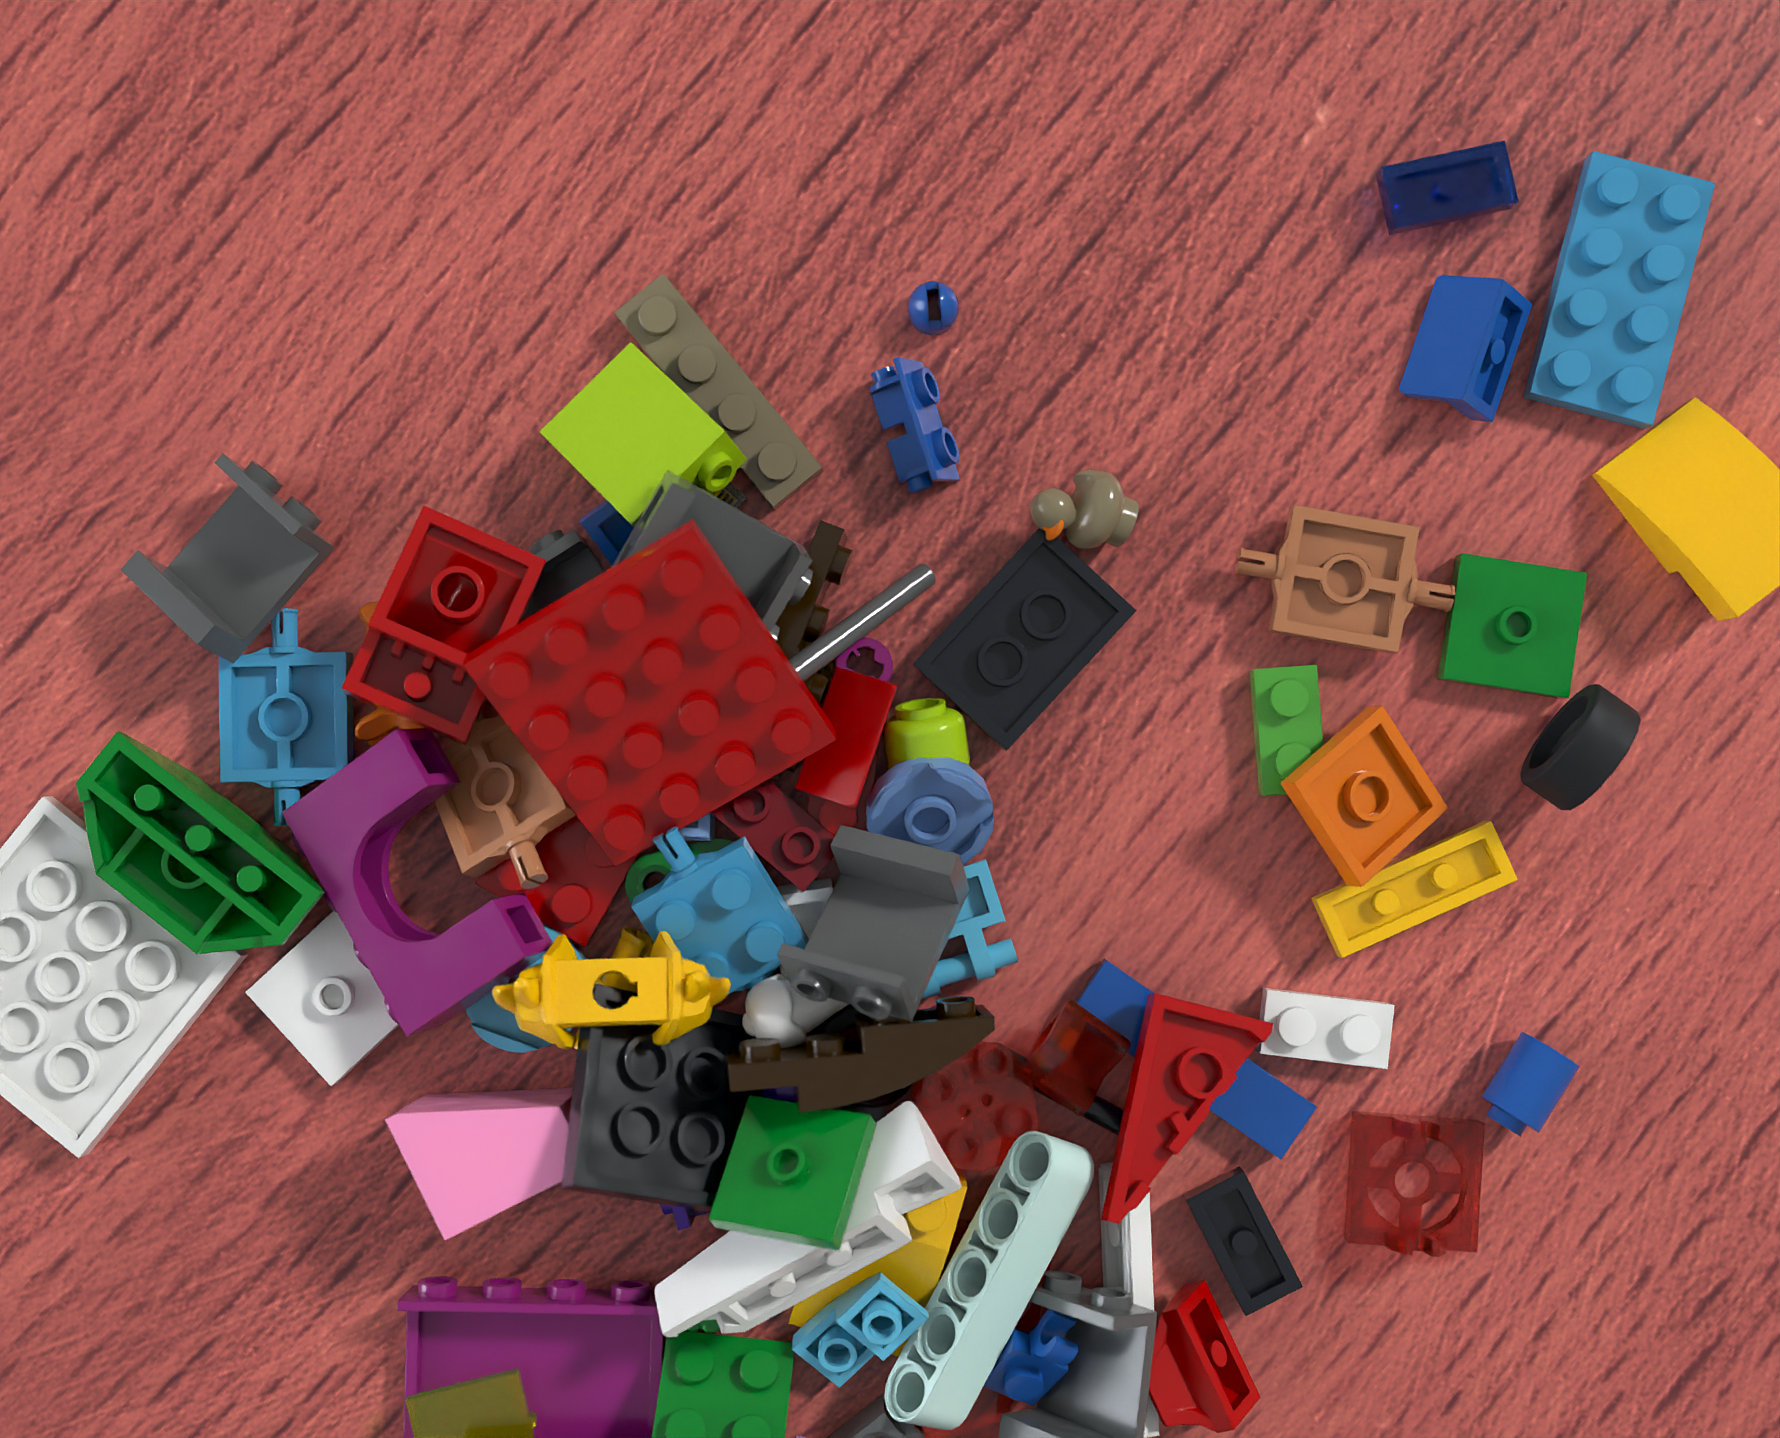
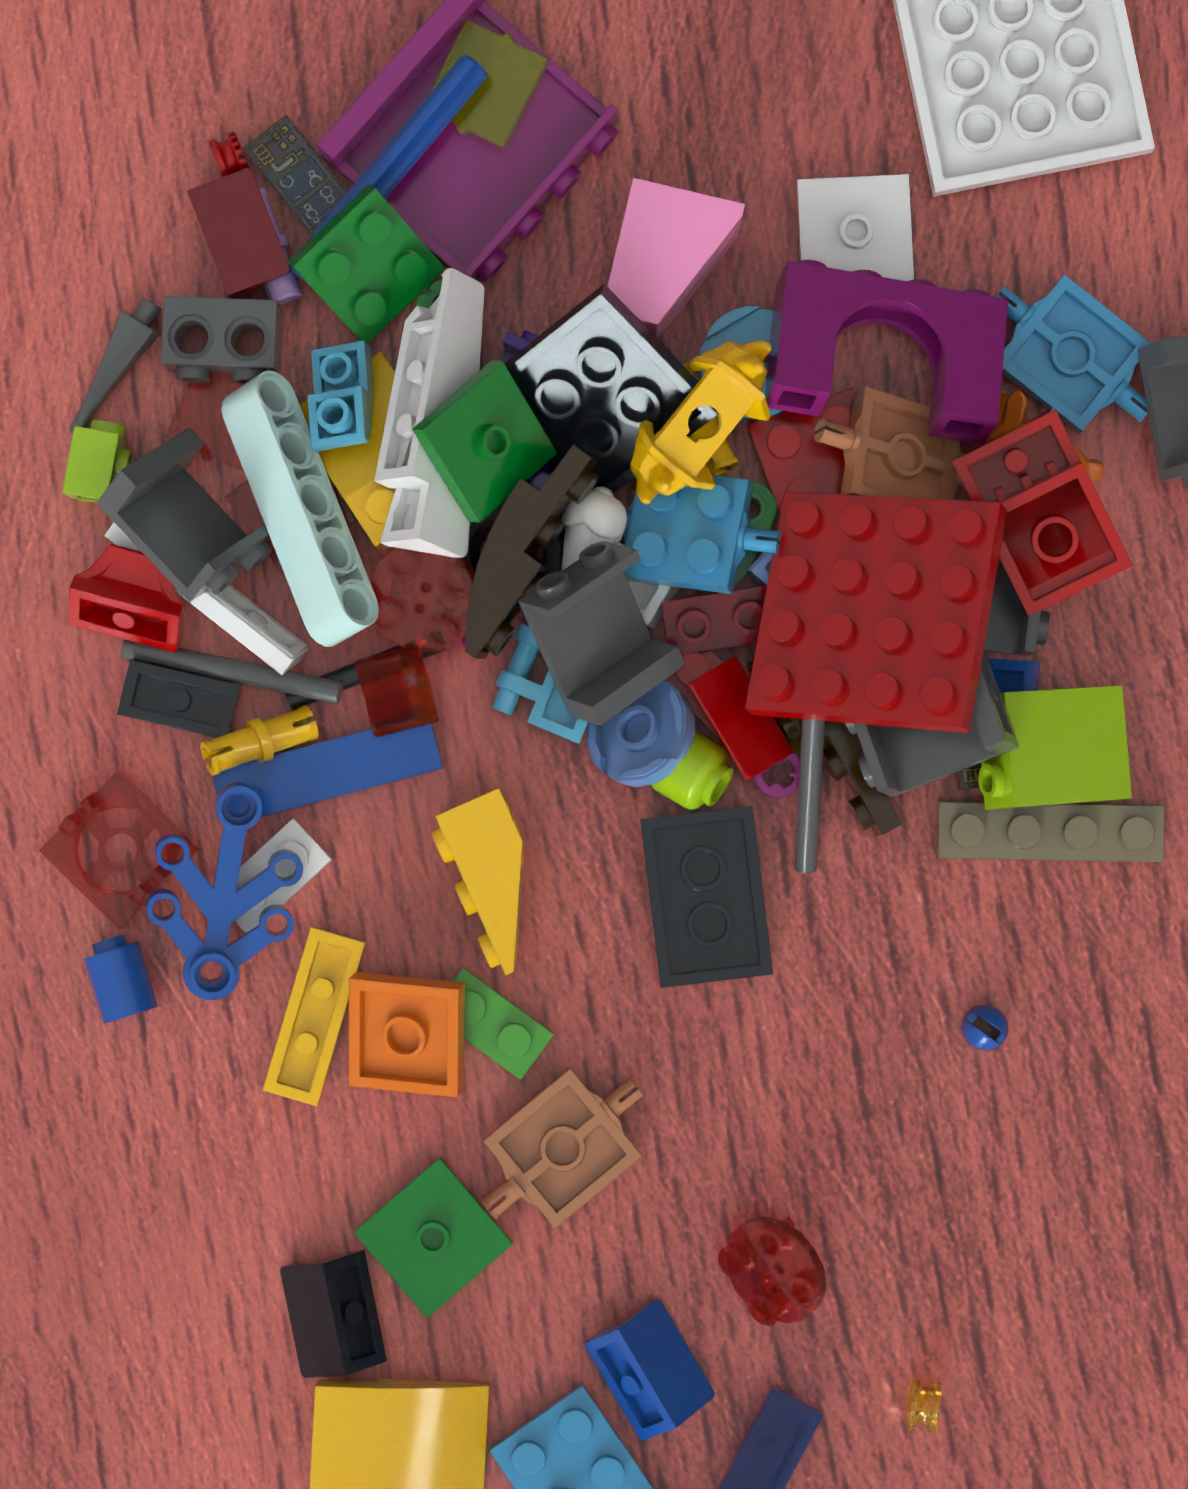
camera: 125 degrees right, 0 degrees up
green wedge [76,732,325,954] -> none
blue hinge [869,357,960,494] -> none
blue plate [983,1309,1078,1406] -> none
dark tan animal [1030,469,1139,549] -> none
red wing [1101,993,1273,1224] -> none
black tyre [1520,684,1641,810] -> none
none -> dark grey bar [121,639,343,704]
none -> blue plant [146,782,303,1000]
none -> yellow pin [200,705,319,776]
none -> black panel [280,1250,387,1378]
none -> yellow slope [431,788,525,975]
none -> clear red plate [718,1216,827,1326]
none -> clear yellow bush [905,1378,941,1434]

